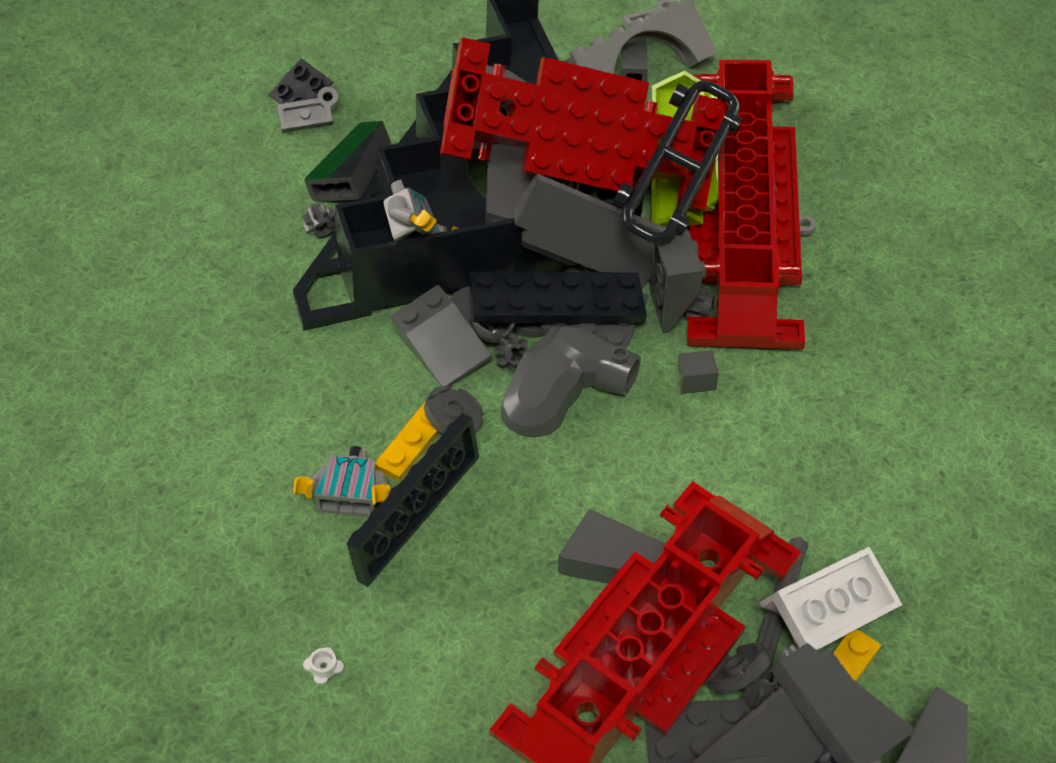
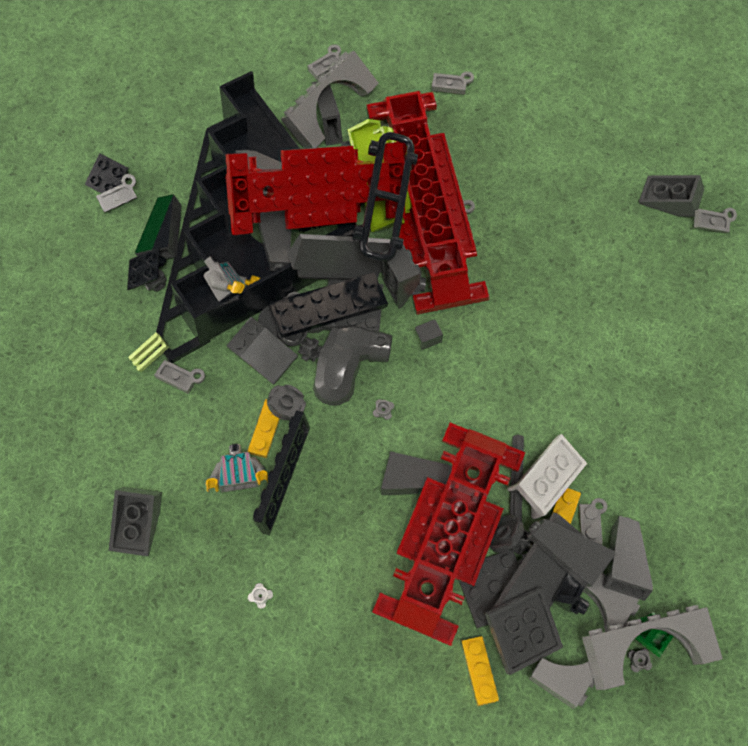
camera: 15 degrees left, 15 degrees up
none -> dark grey slope [109,487,162,556]
none -> black hinge [127,248,166,290]
none -> yellowish green tile [128,332,169,372]
none -> light grey hinge [155,360,205,394]
none -> light grey plate [373,399,394,420]
none -> light grey hinge [432,71,474,94]
none -> light grey hinge [579,498,607,545]

